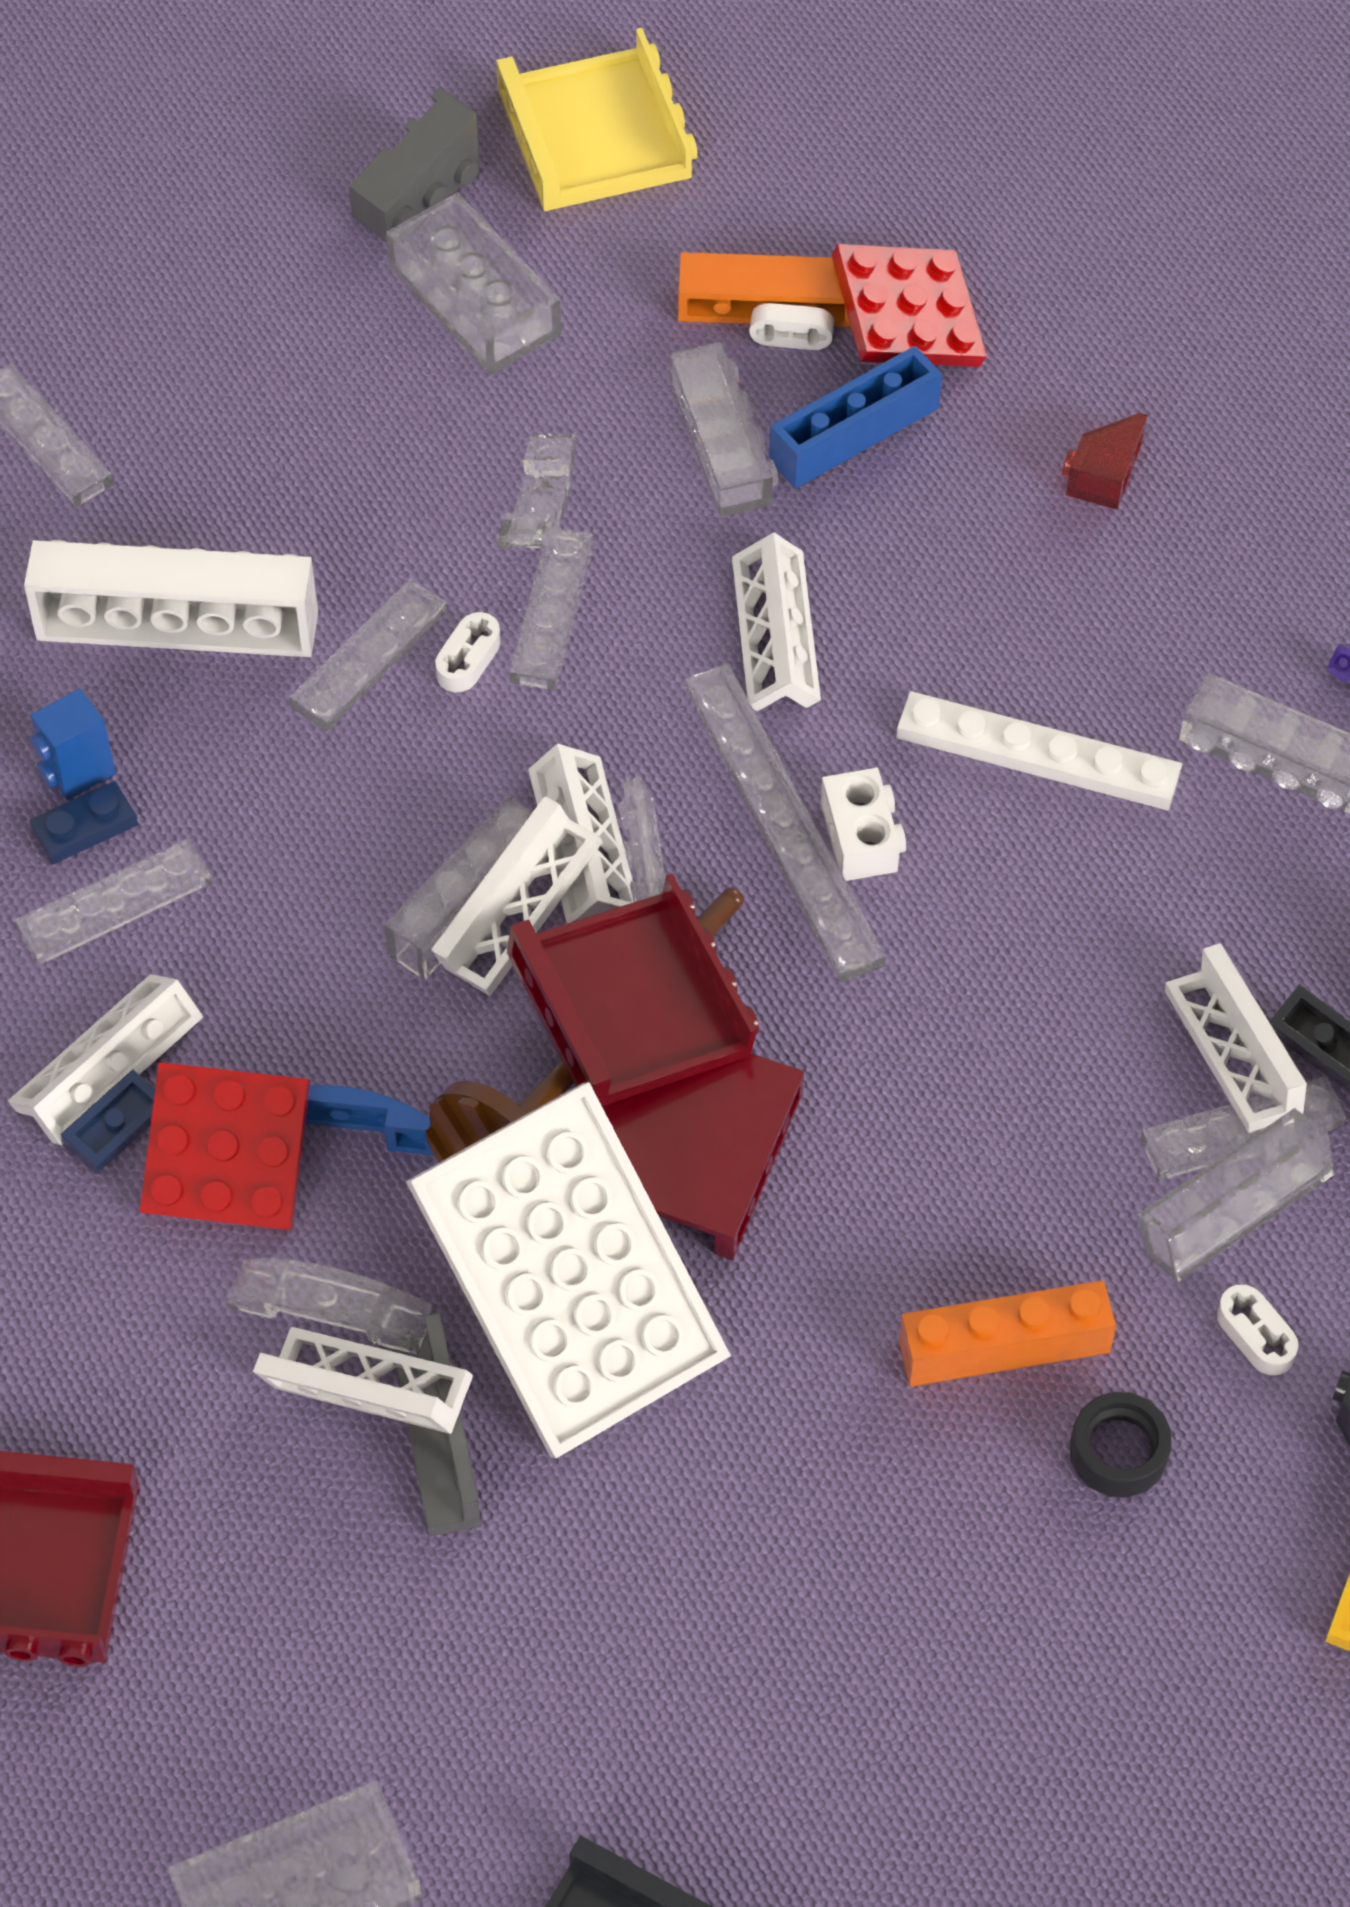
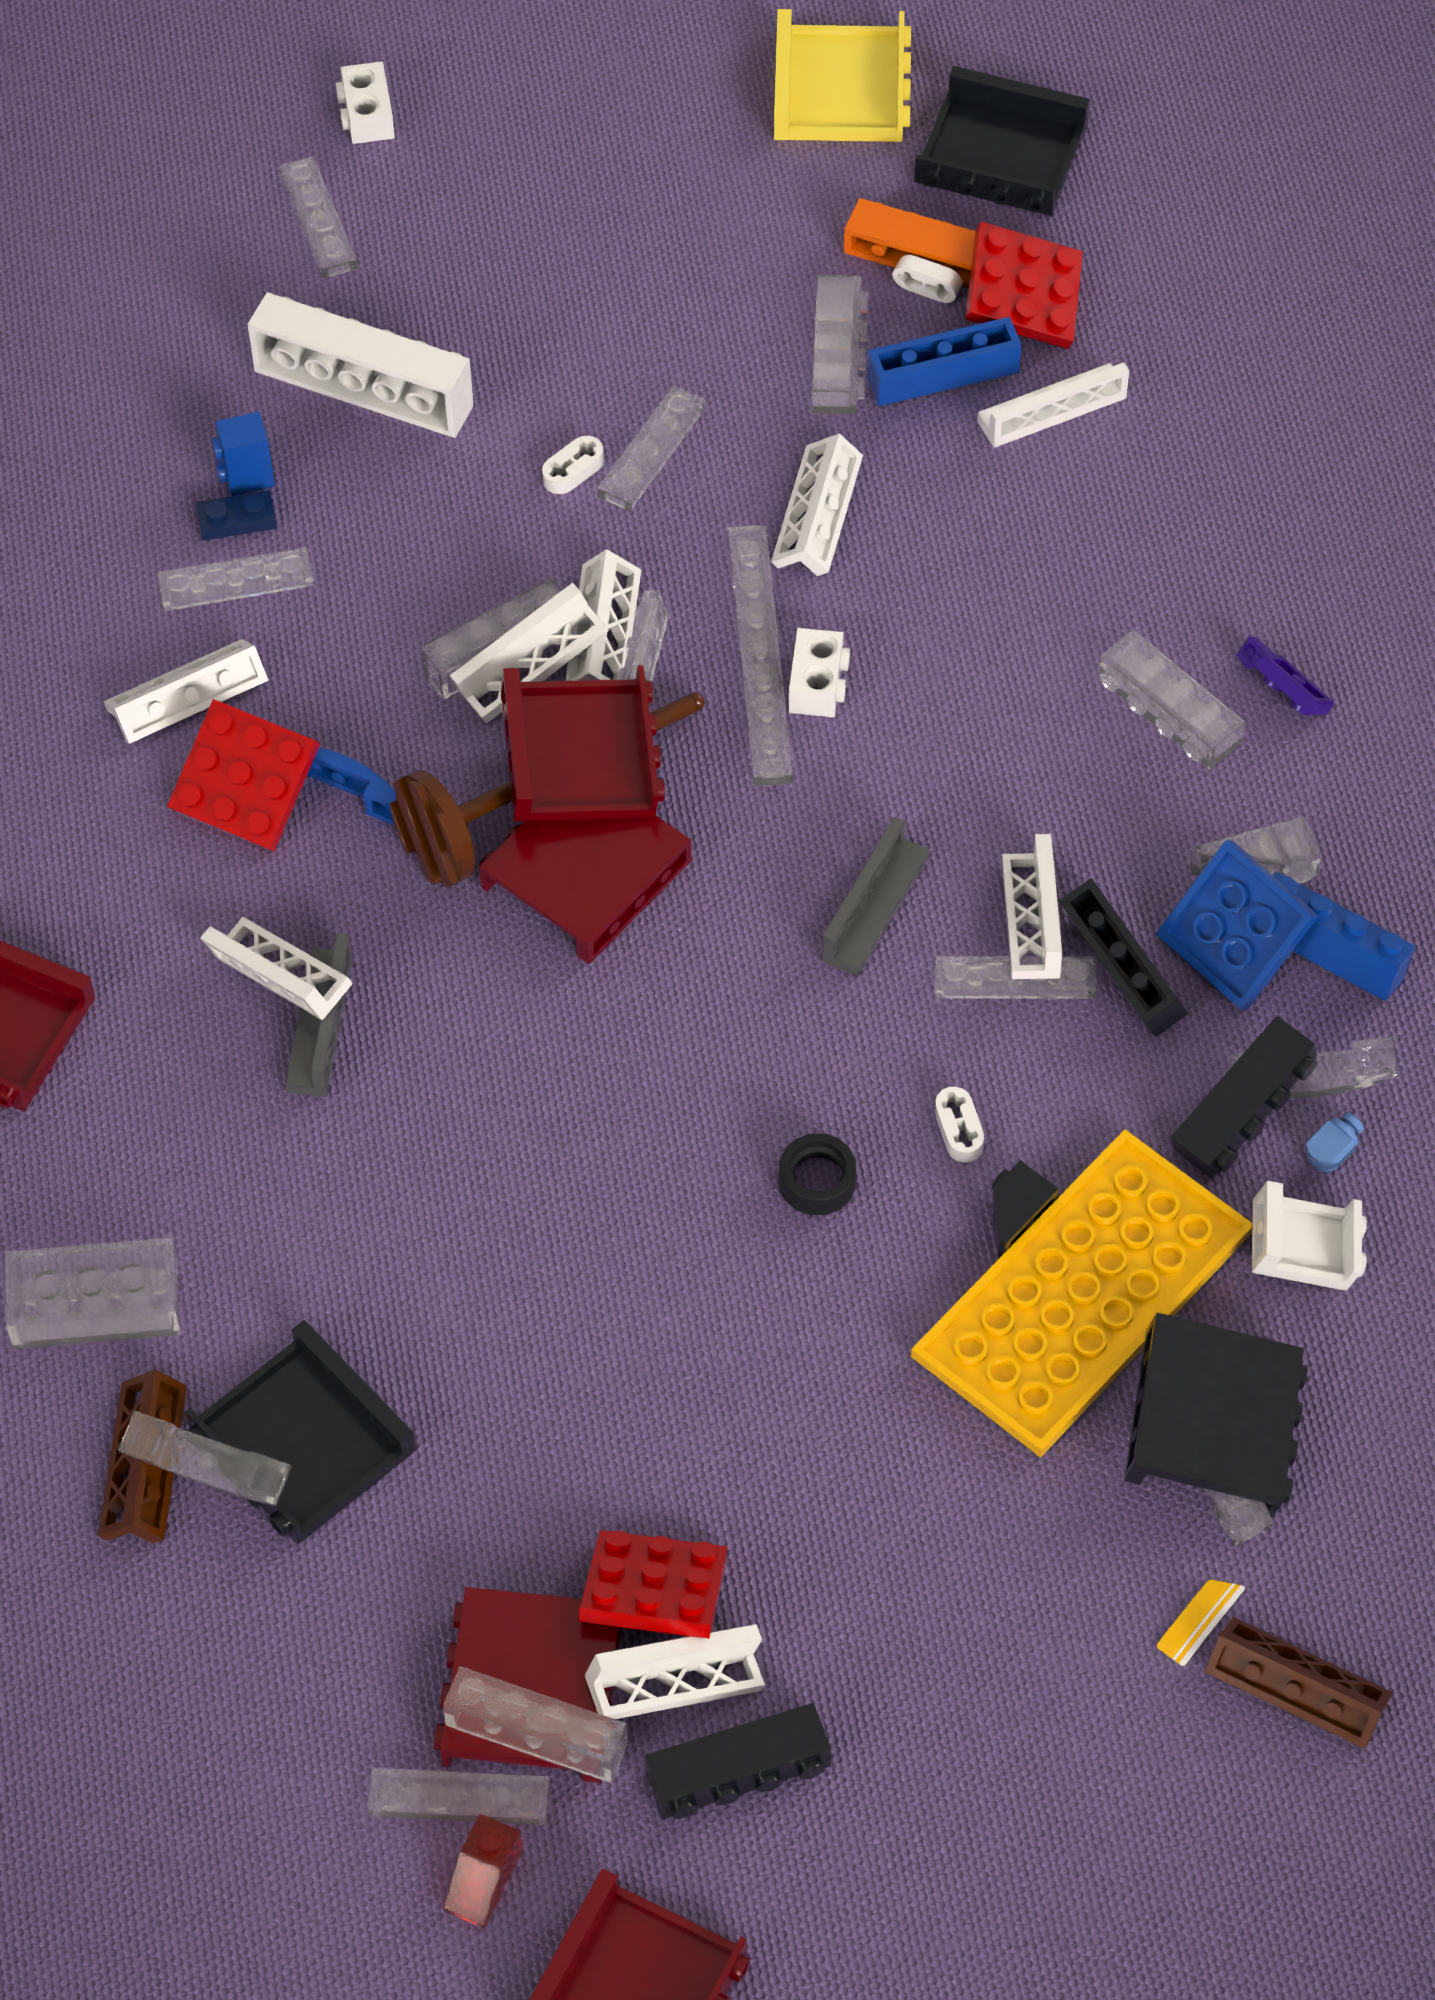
camera: 20 degrees right, 0 degrees up
dark blue plate [61,1069,155,1174] -> none
clear slope [226,1258,435,1355] -> none
clear plate [290,578,446,731] -> none
dark grey wedge [349,87,480,243] -> none
clear brick [386,192,562,375] -> none
white plate [406,1082,731,1459] -> none
clear slope [497,435,576,548] -> none
white plate [896,691,1182,811] -> none
orange brick [899,1280,1116,1387] -> none
clear red slope [1062,413,1148,510] -> none
clear brick [1137,1108,1335,1282] -> none
none -> white brick [336,61,395,144]
none -> dark grey fence [822,817,929,977]
none -> black panel [914,66,1090,216]
none -> white fence [977,362,1129,448]

